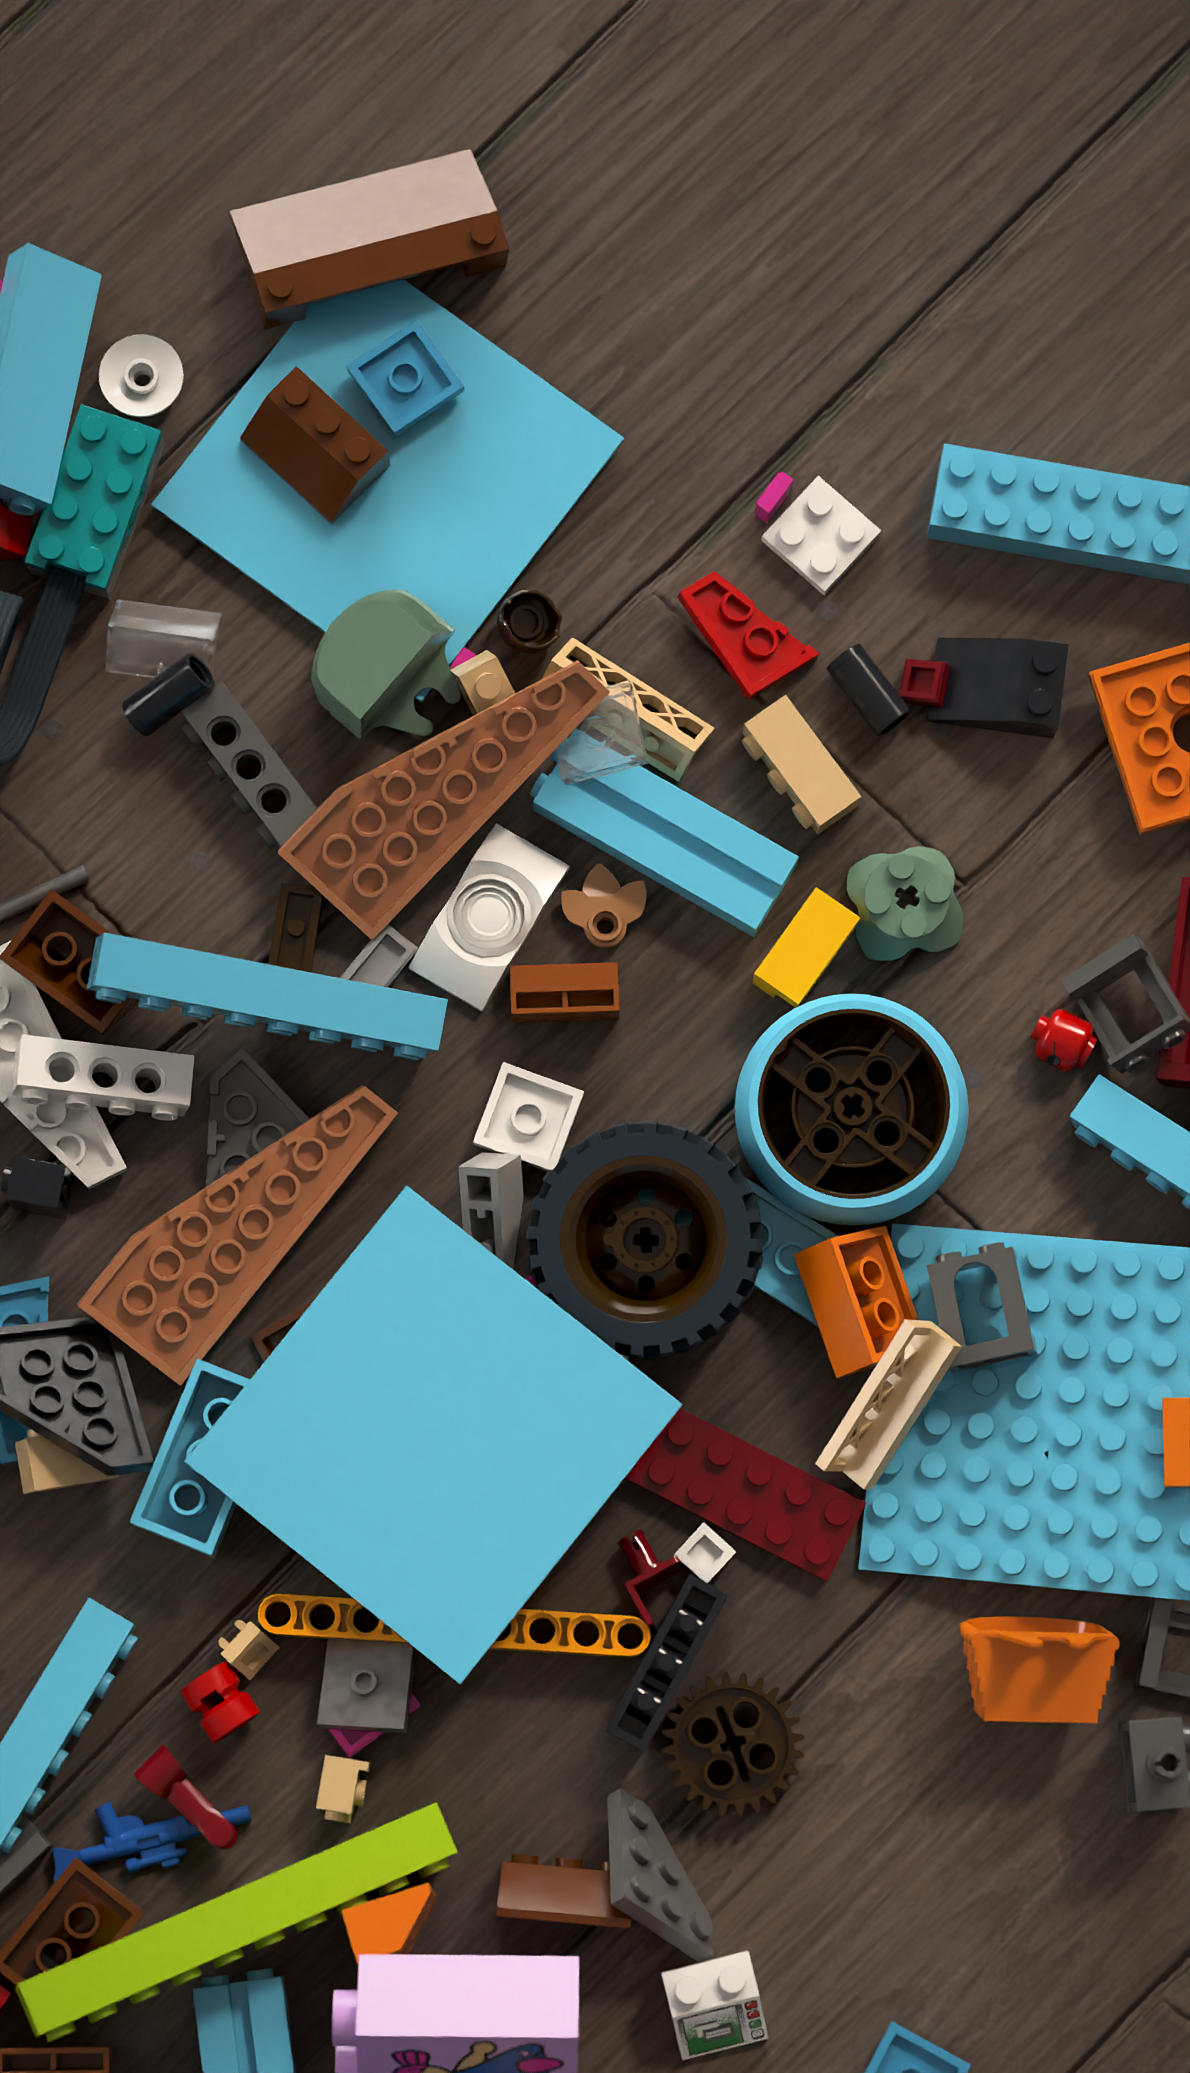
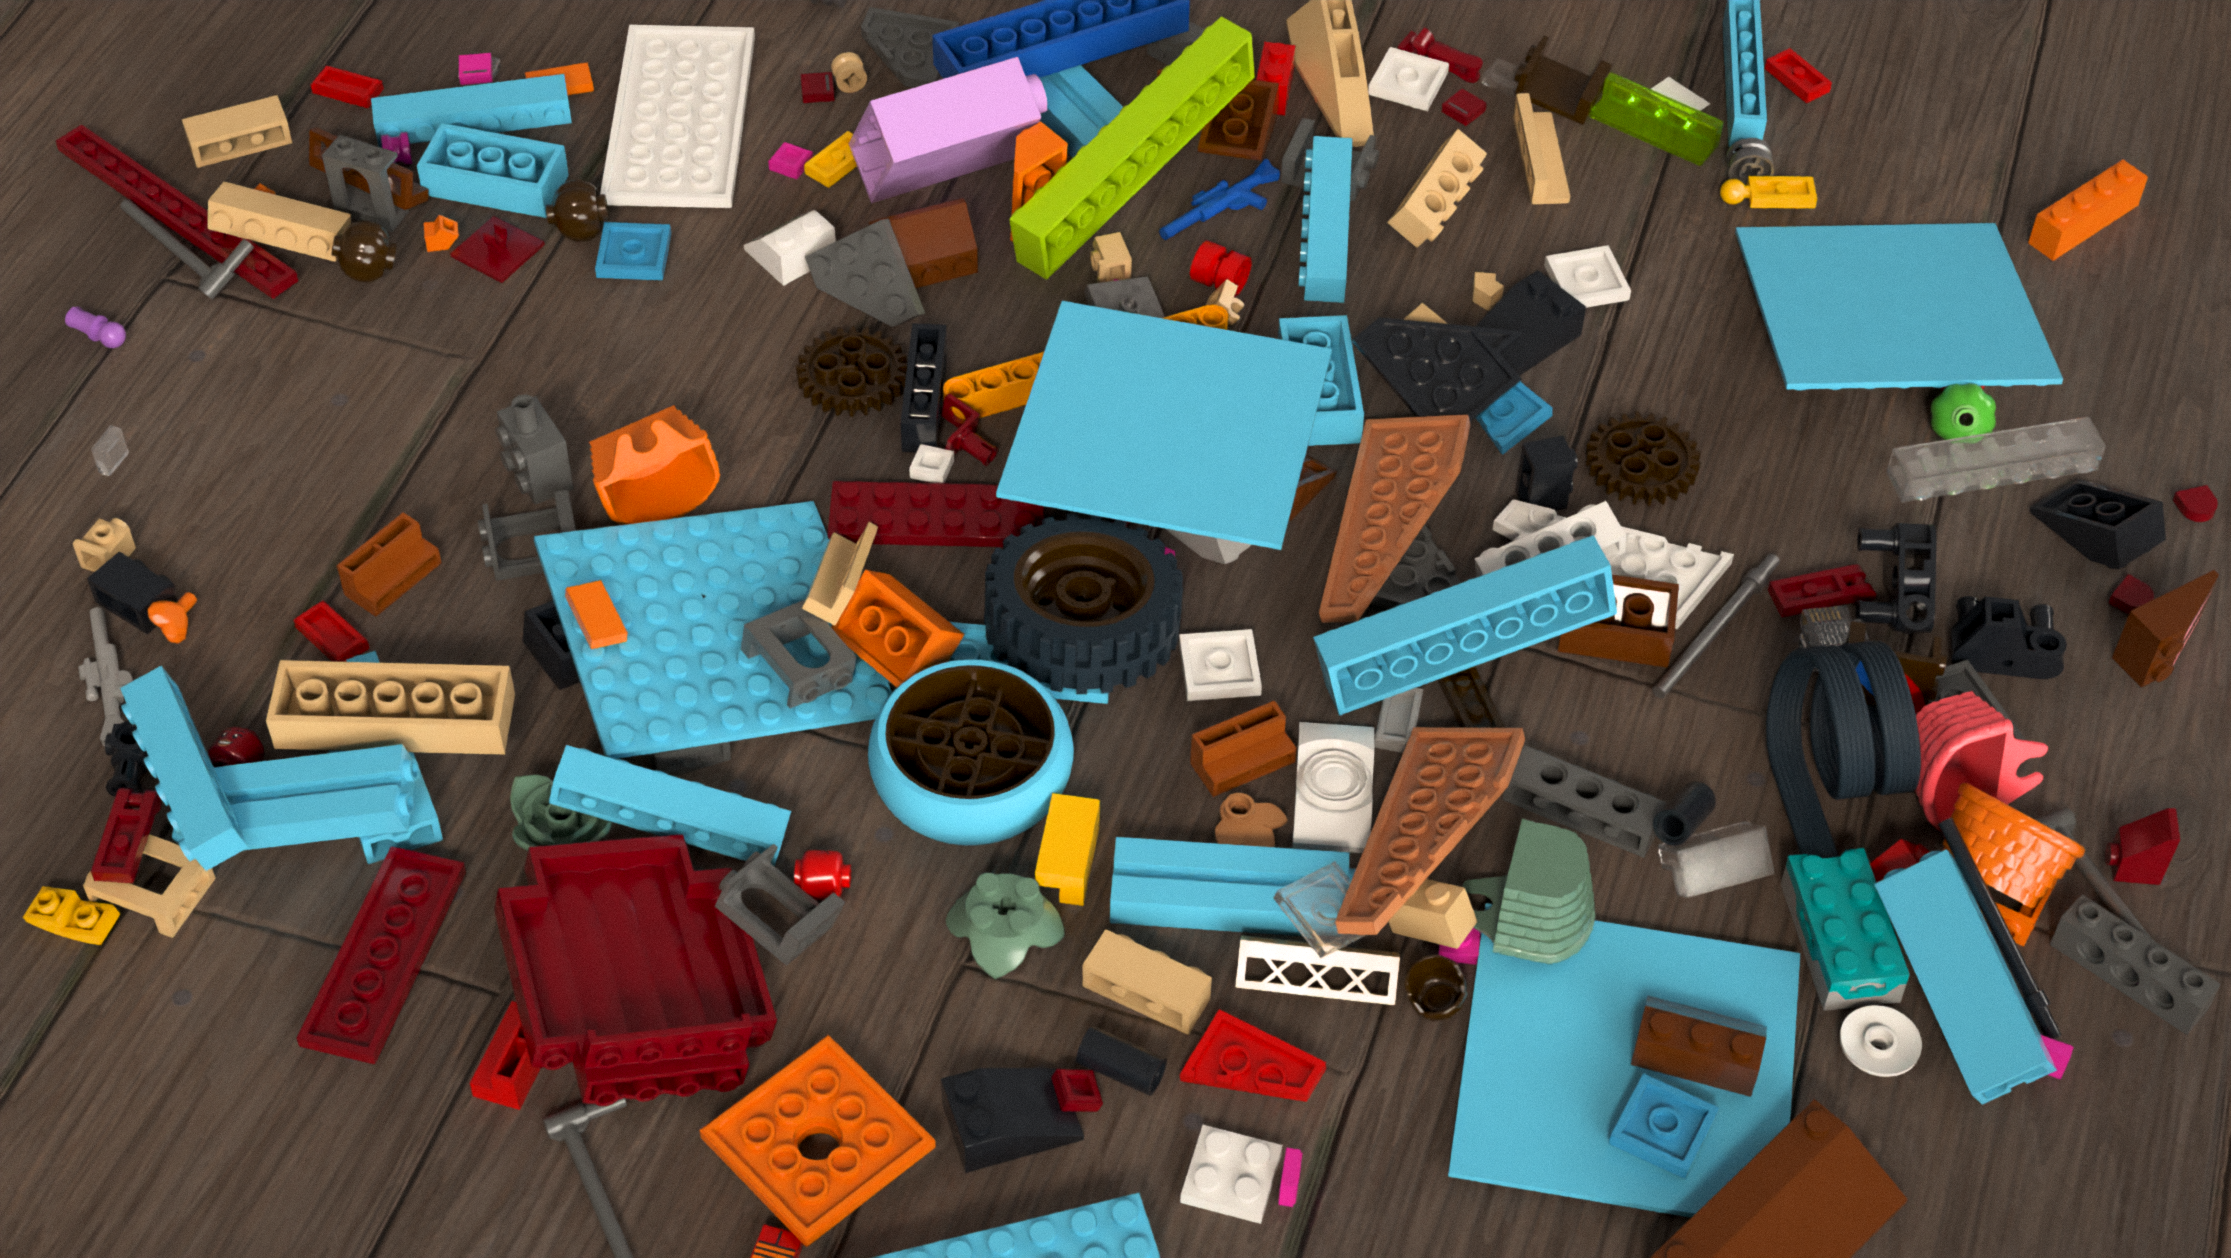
camera: 155 degrees right, 30 degrees down
dark red piece [133,1744,238,1850] -> none
light grey slope [458,1152,524,1269] -> none

